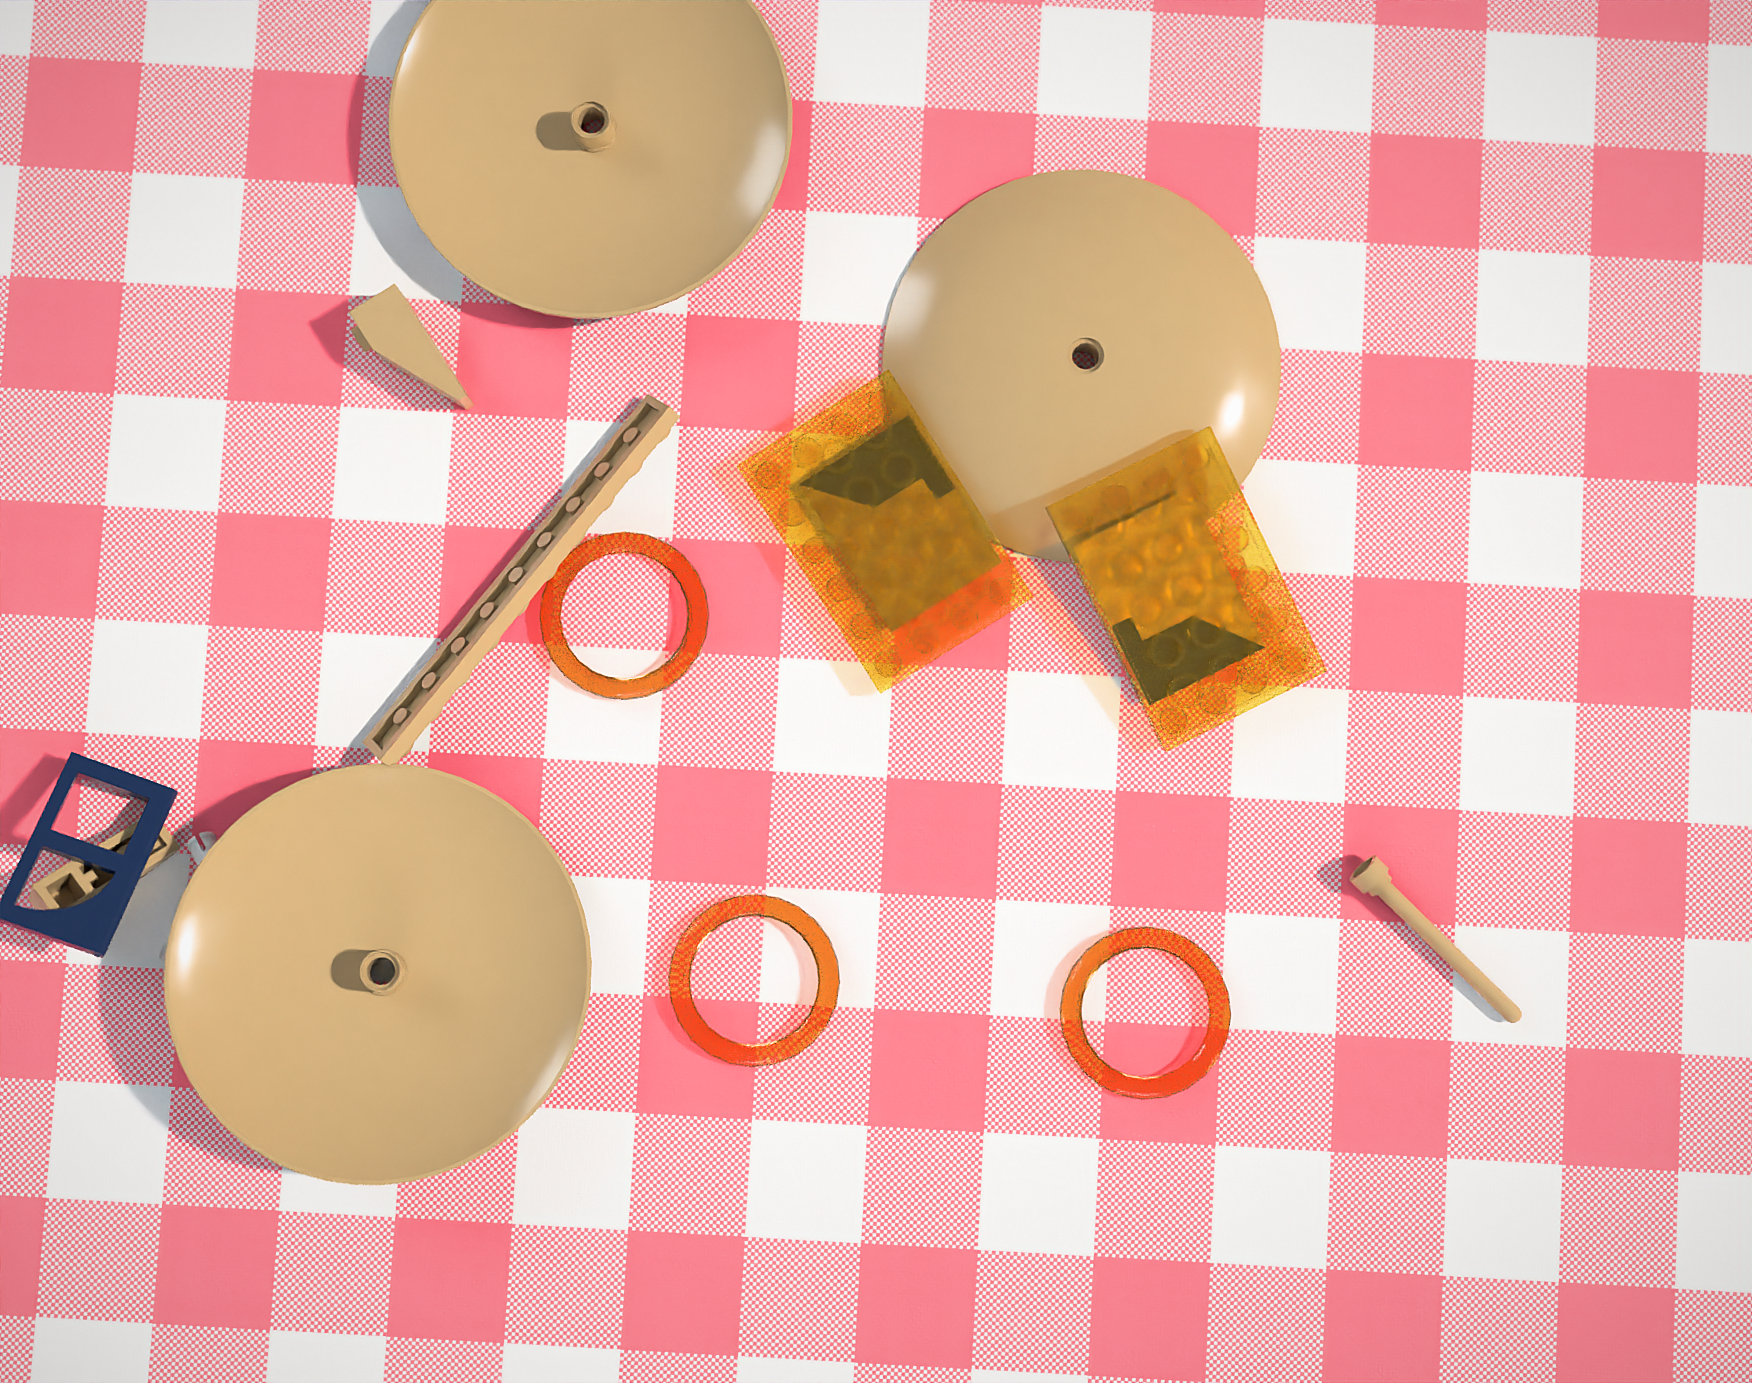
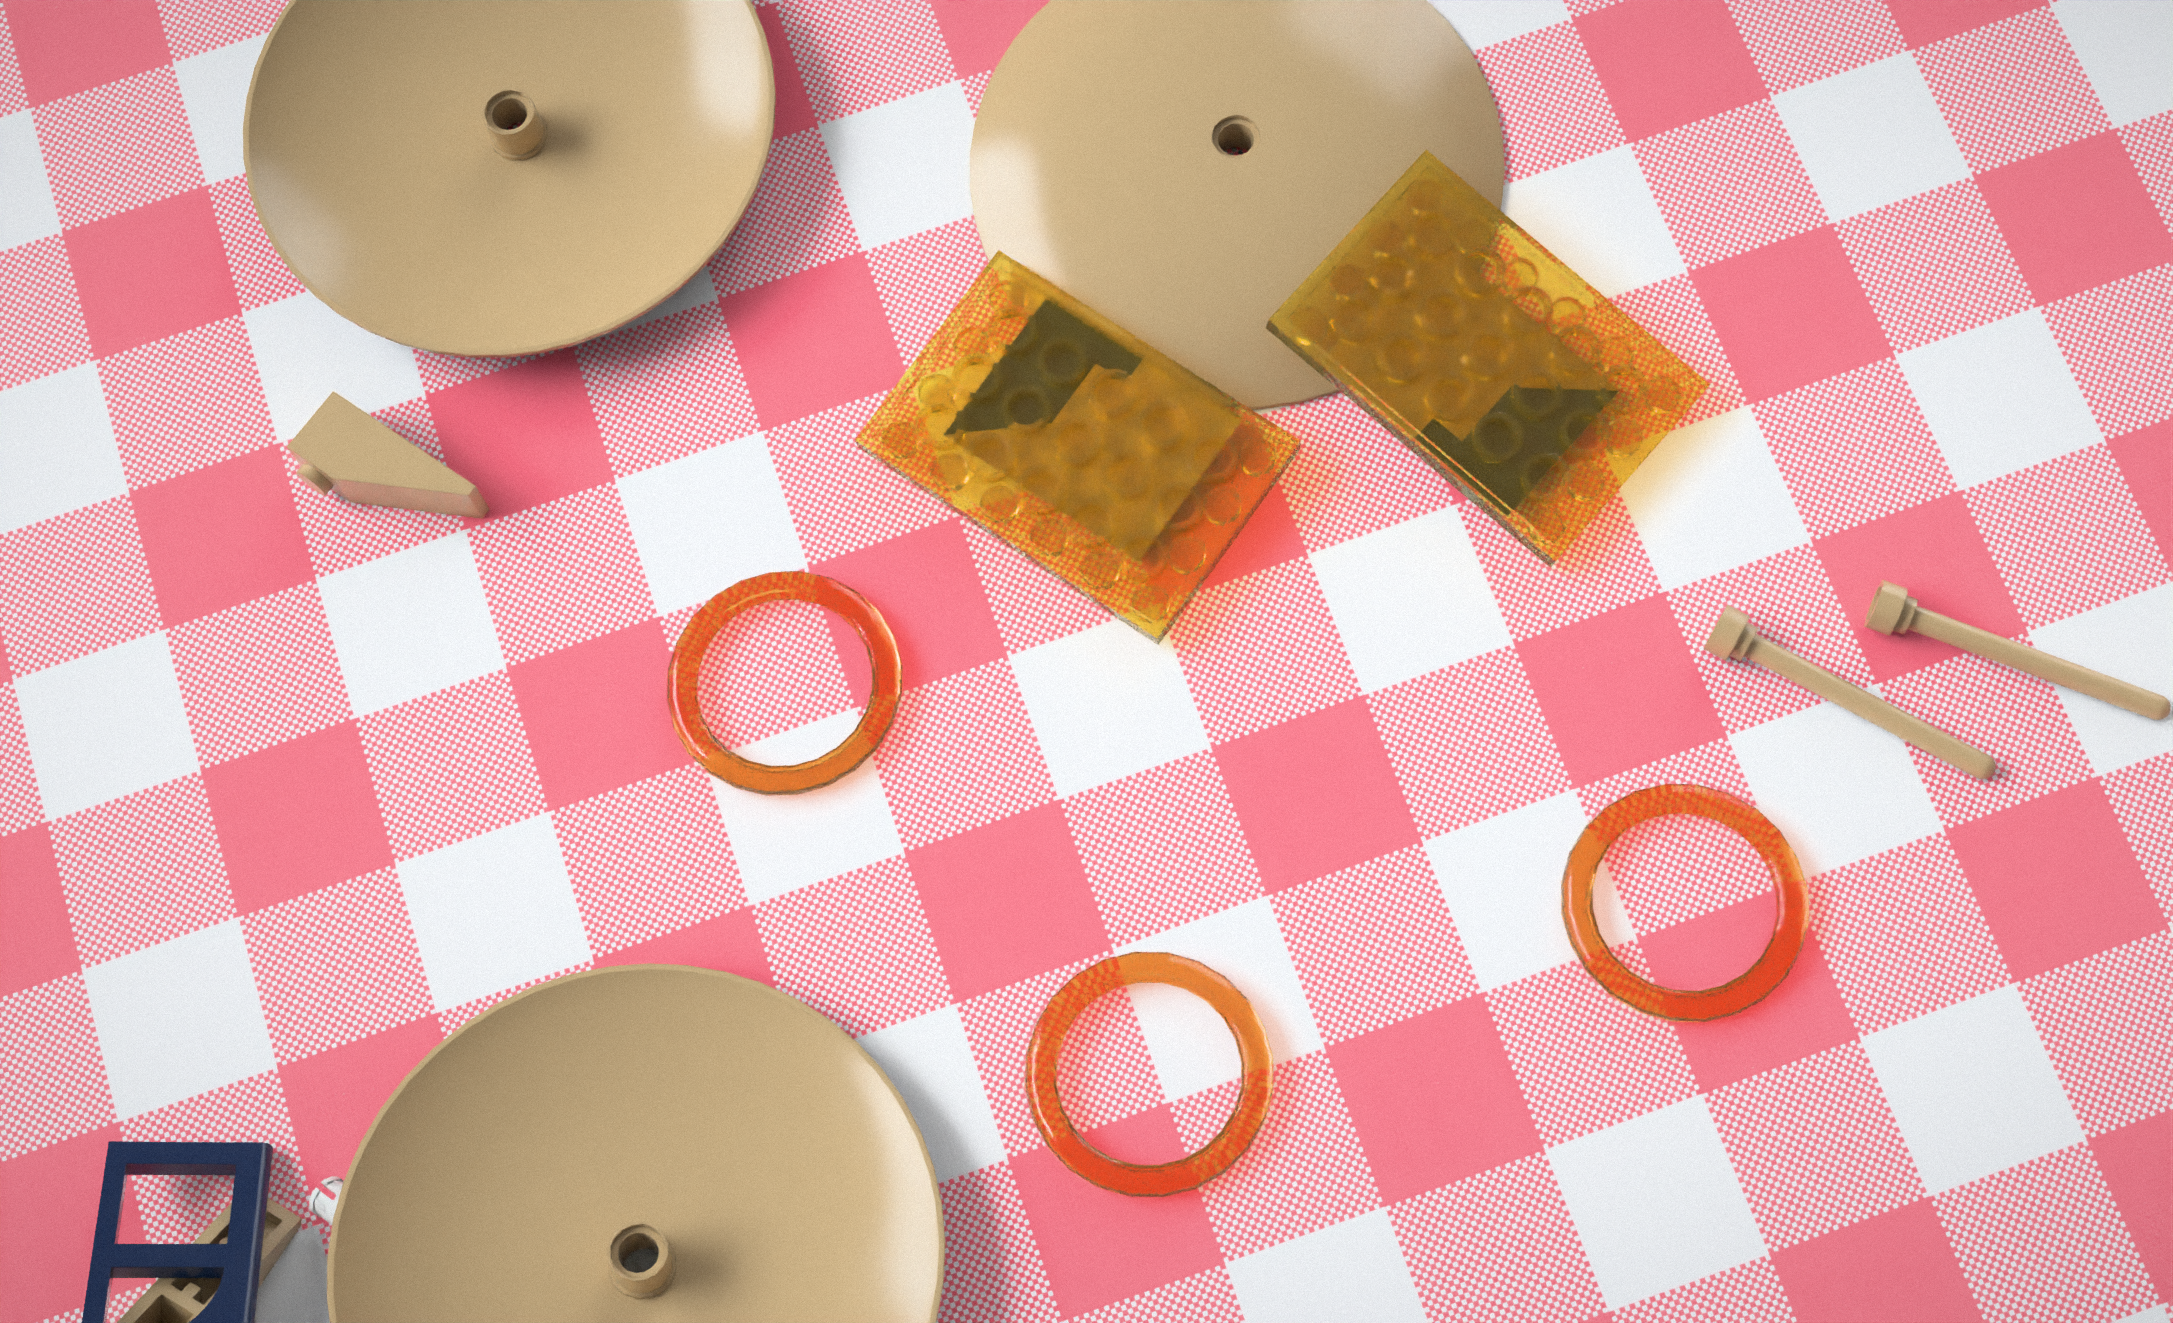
camera: 10 degrees left, 15 degrees down
tan plate [362,394,680,766] -> none
none -> tan piece [1703,604,1996,779]

